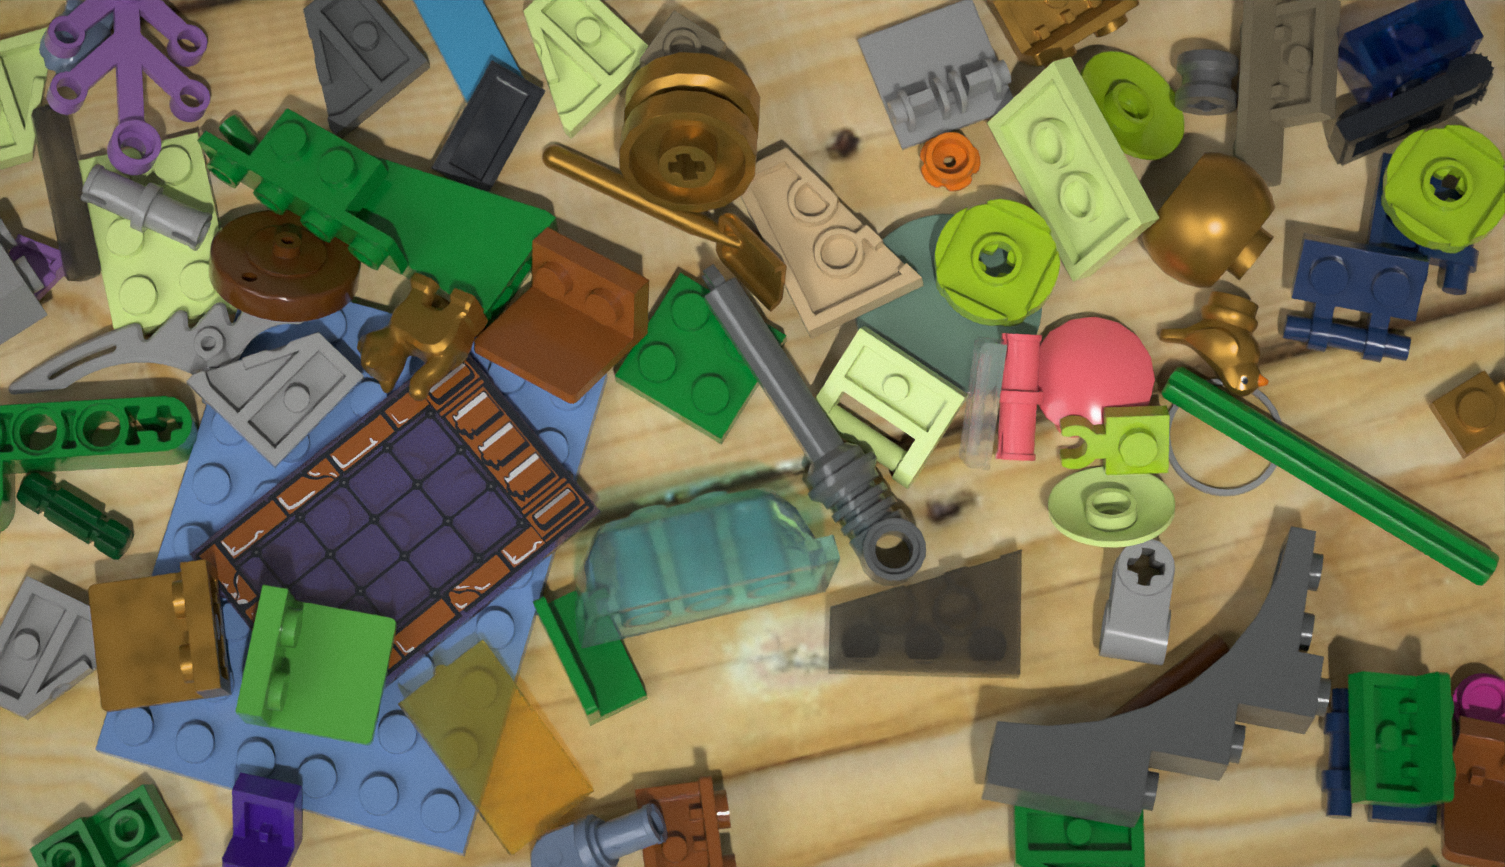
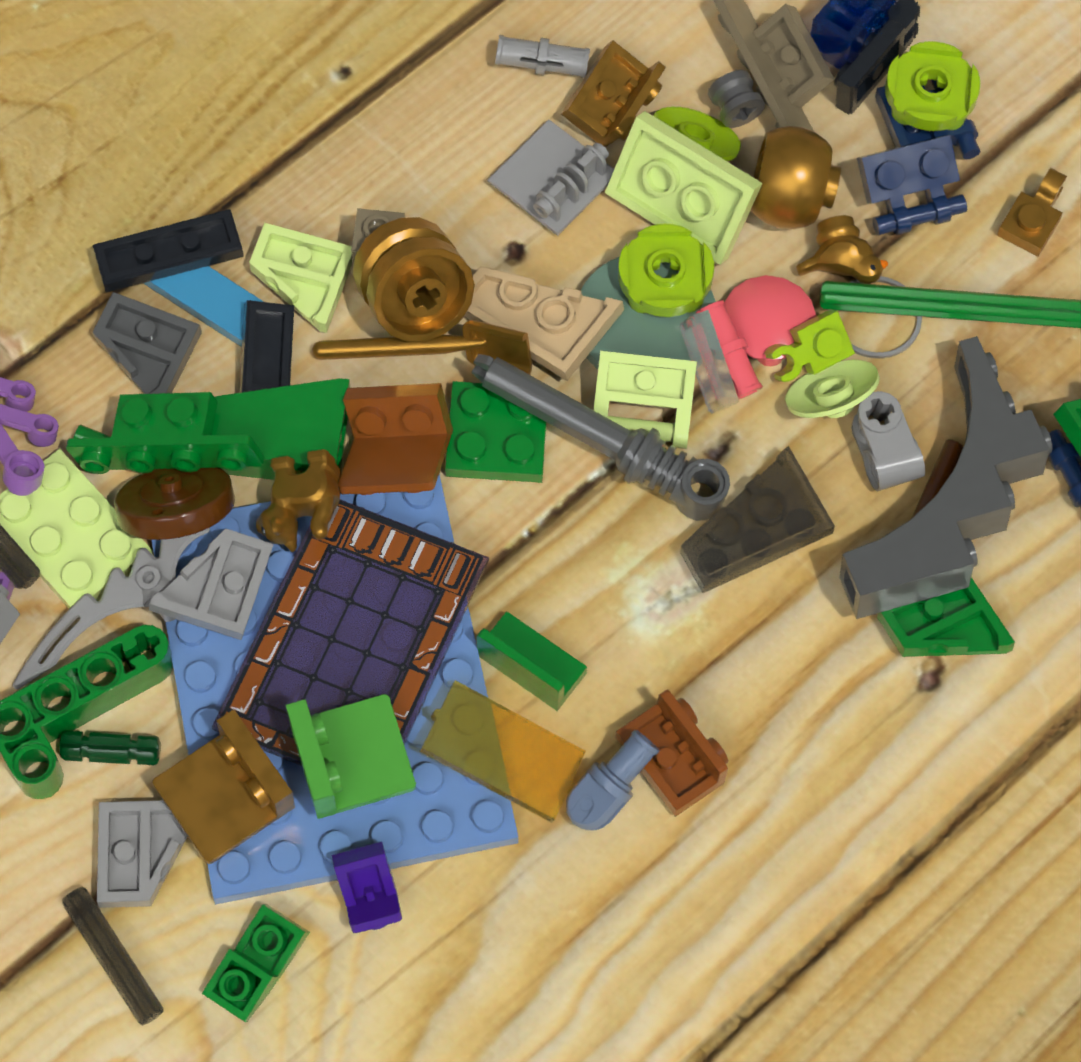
camera: 30 degrees left, 10 degrees down
light grey pin [81,164,213,251] -> none
clear light blue windscreen [575,487,840,649] -> none
orange plate [920,132,981,192] -> none

